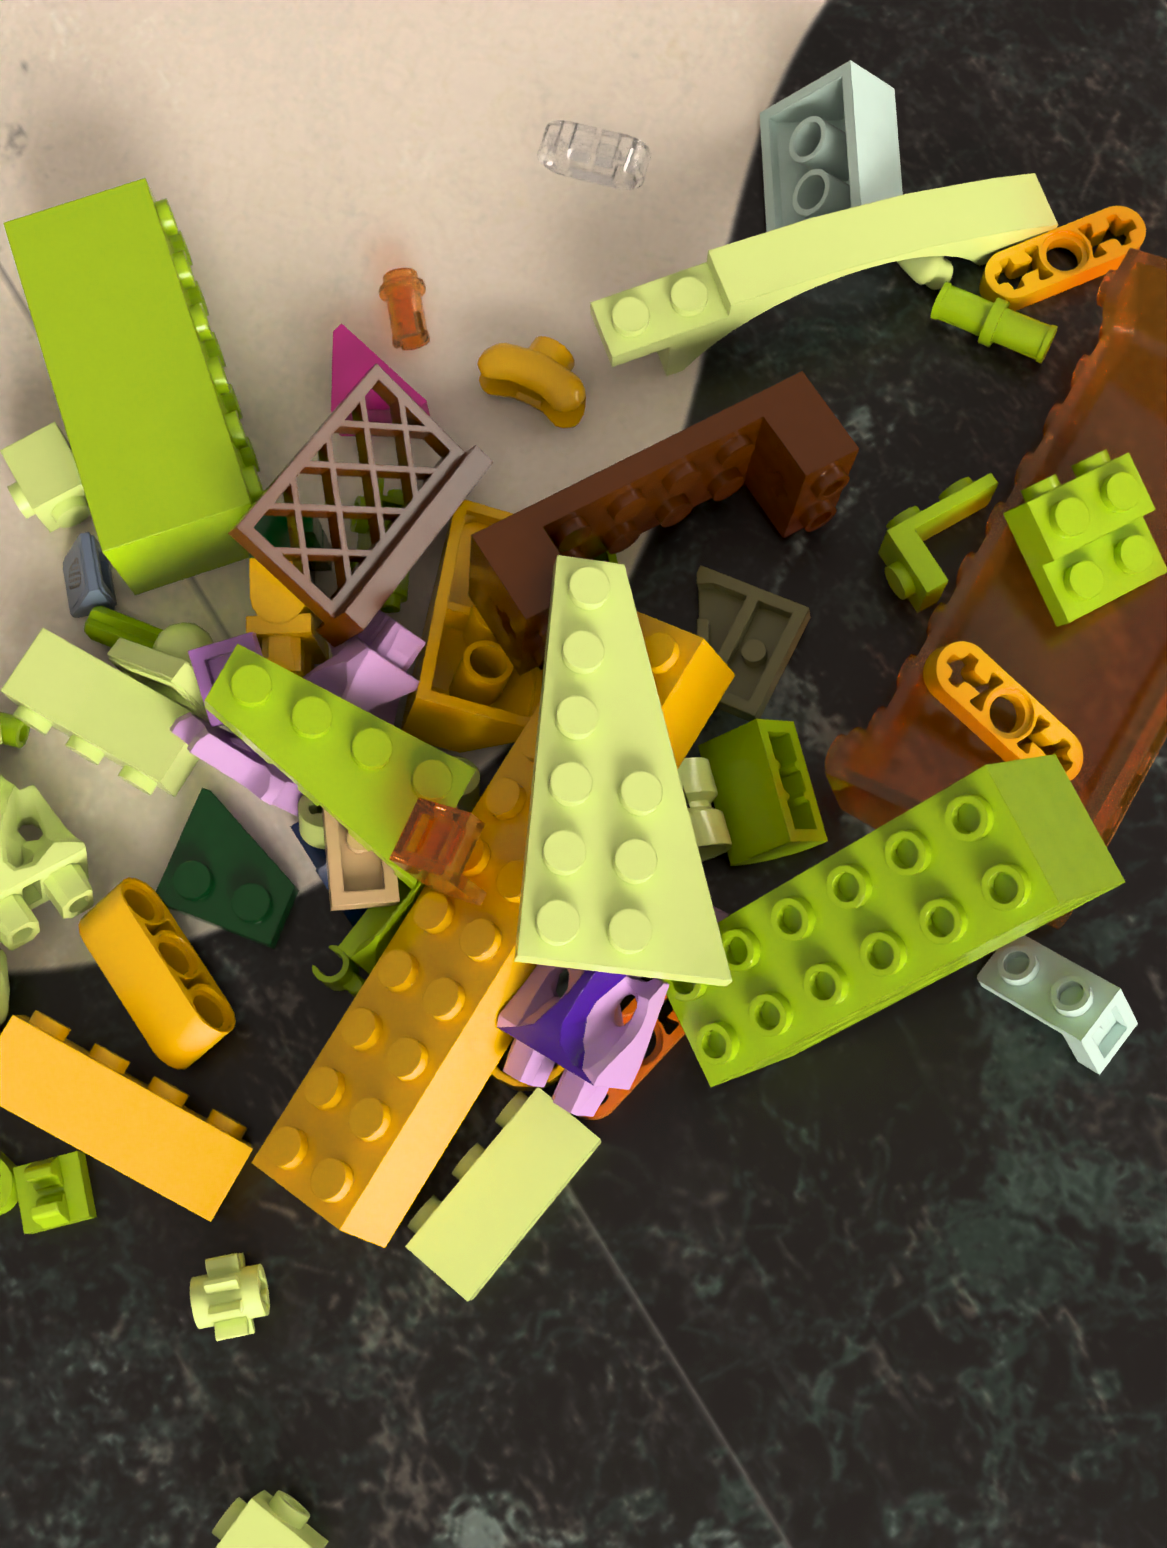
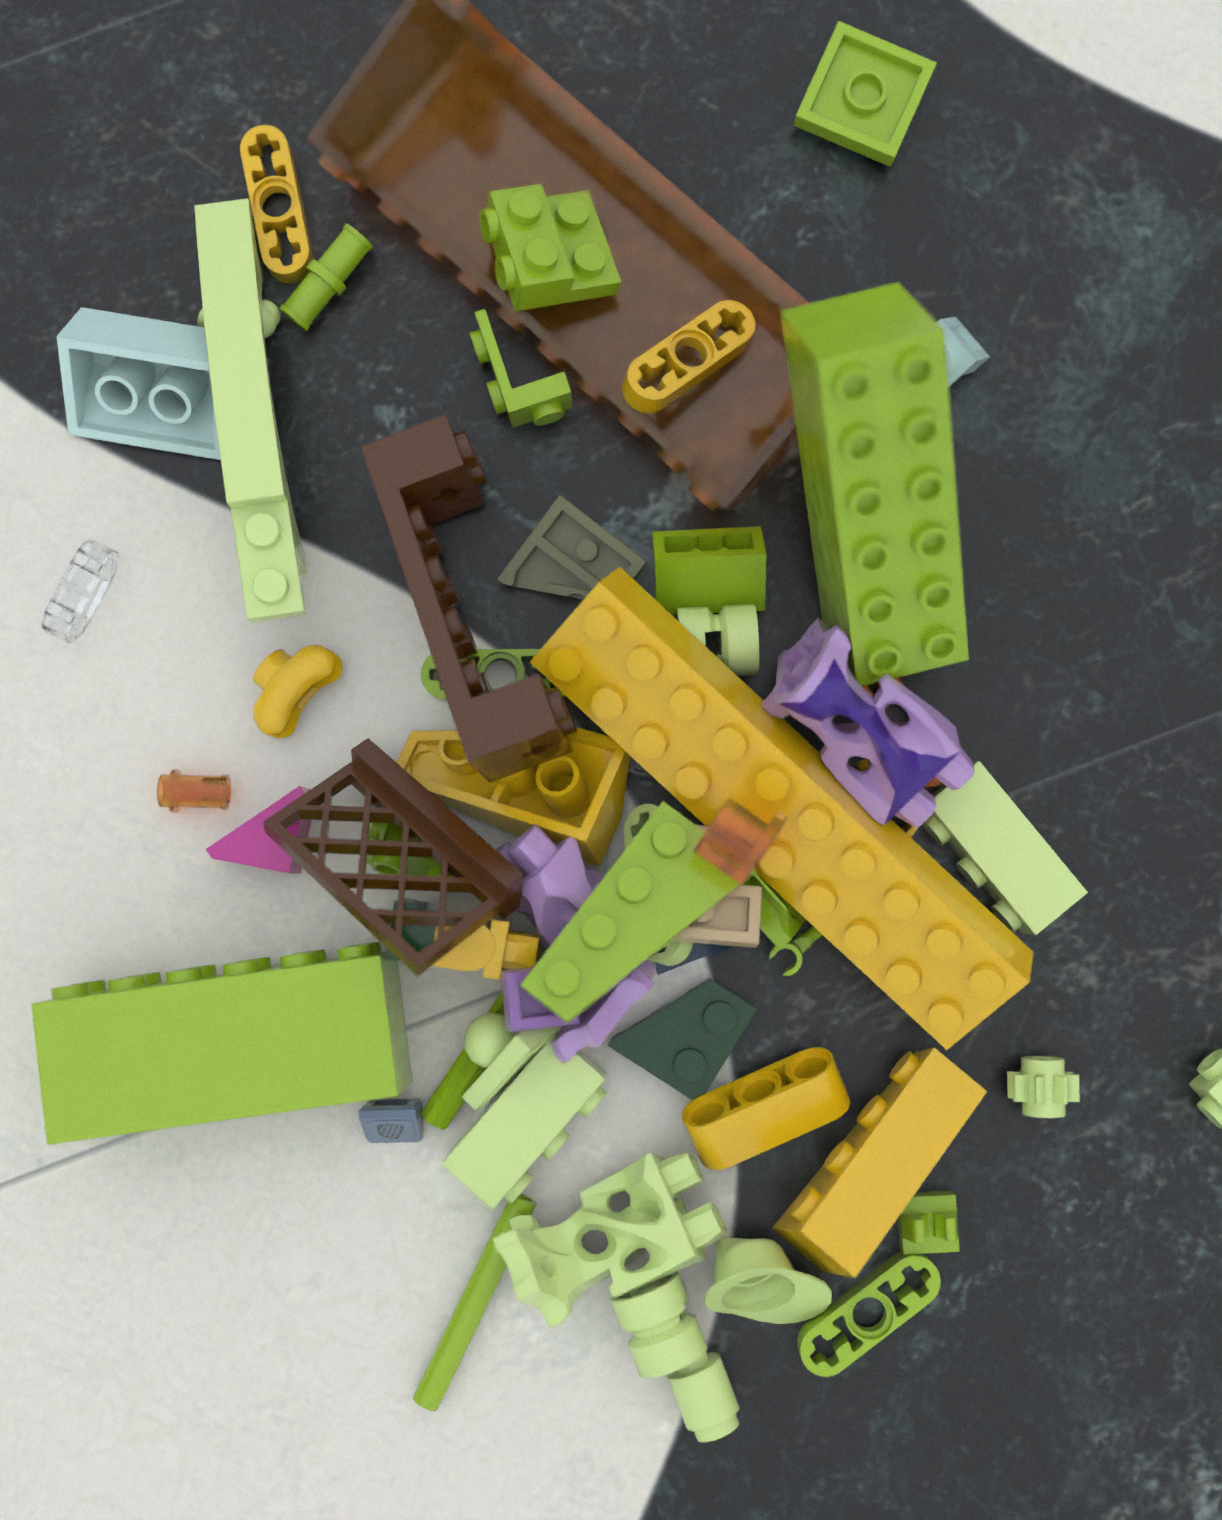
camera: 80 degrees left, 10 degrees up
yellowish green brick [0,421,90,533] -> none
yellowish green wing [514,555,732,986] -> none

